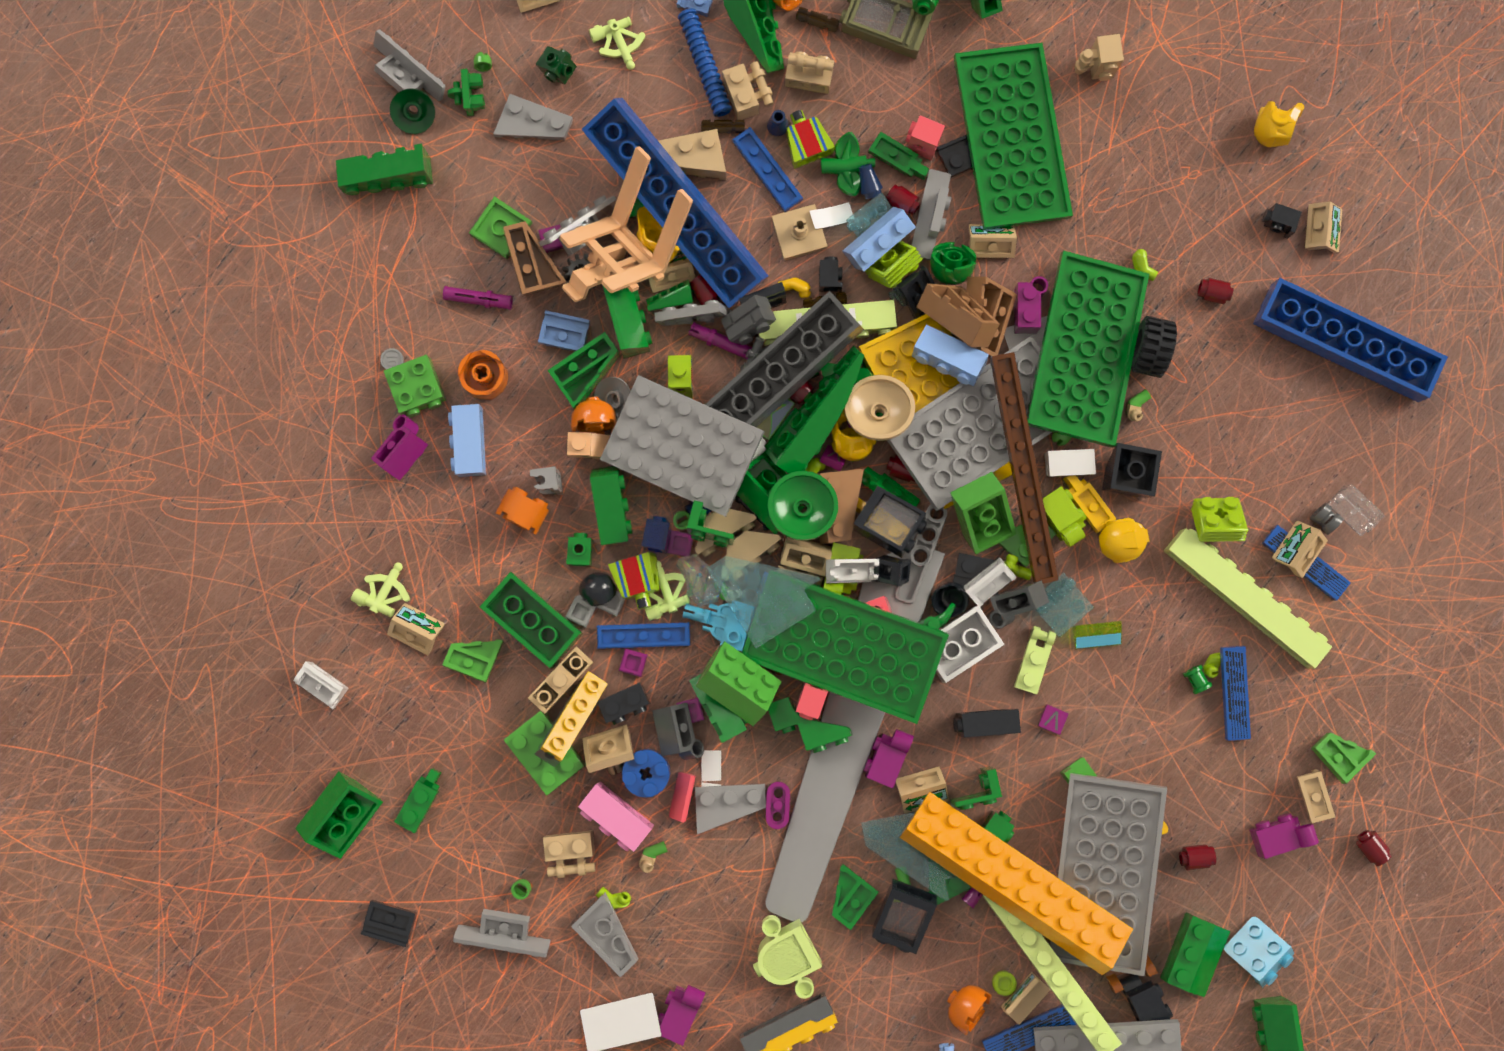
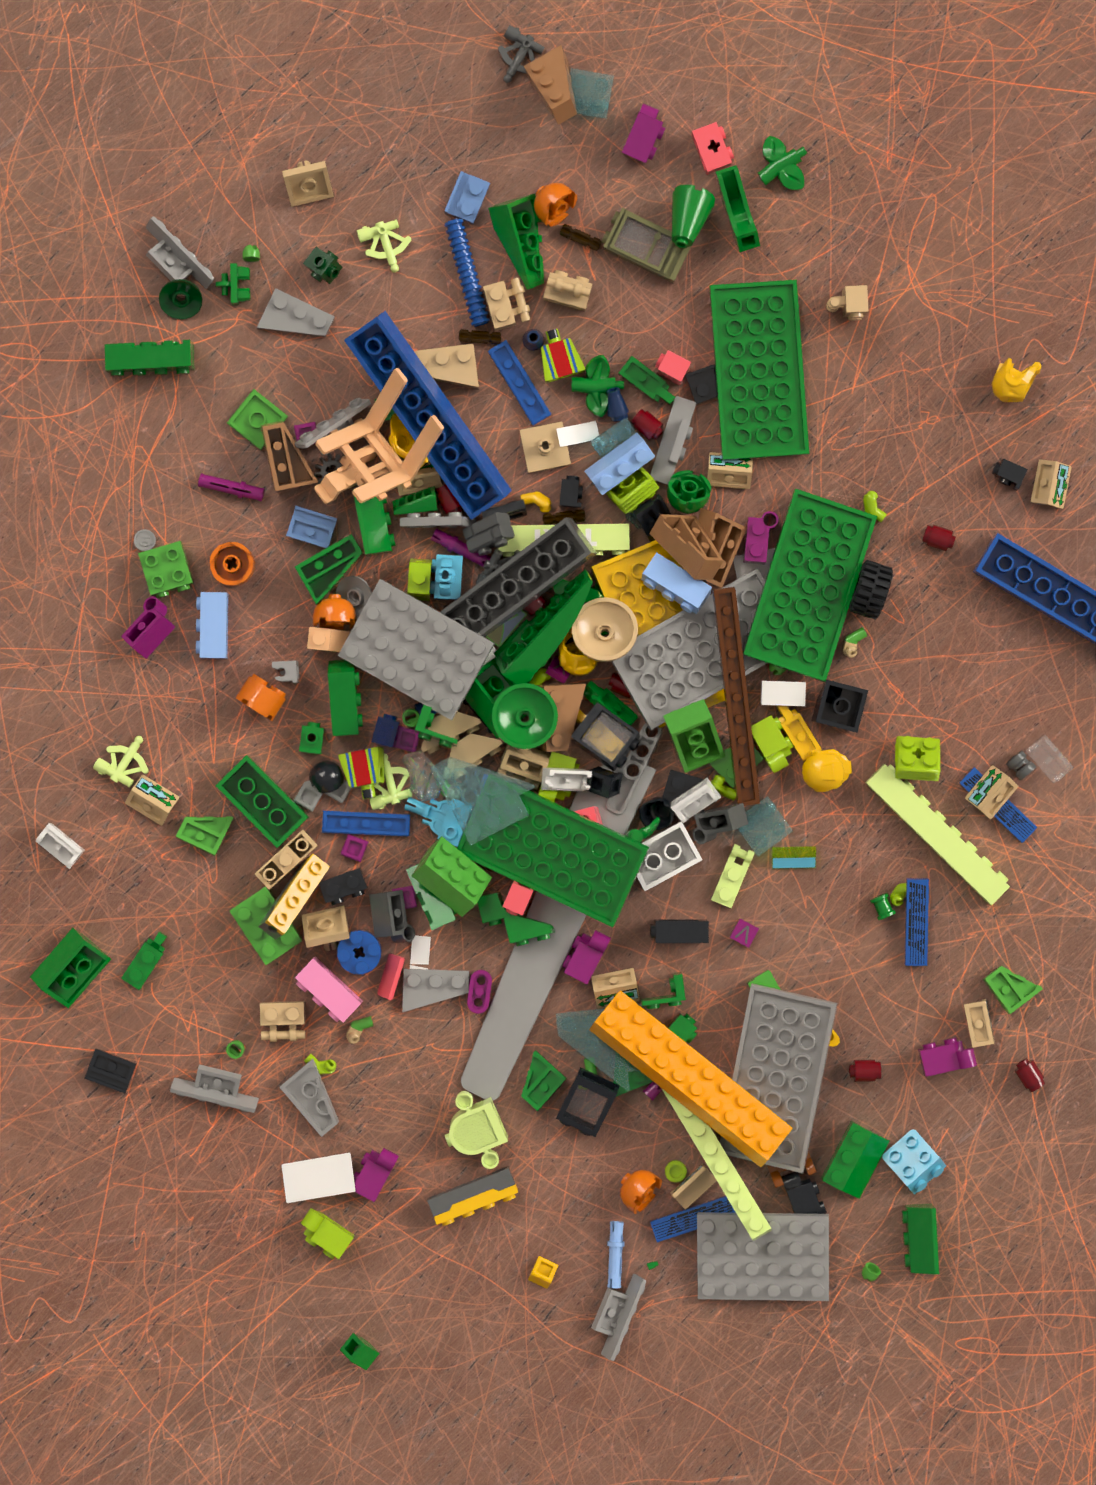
camera: 10 degrees right, 5 degrees up
none -> medium azure brick [430,554,463,600]

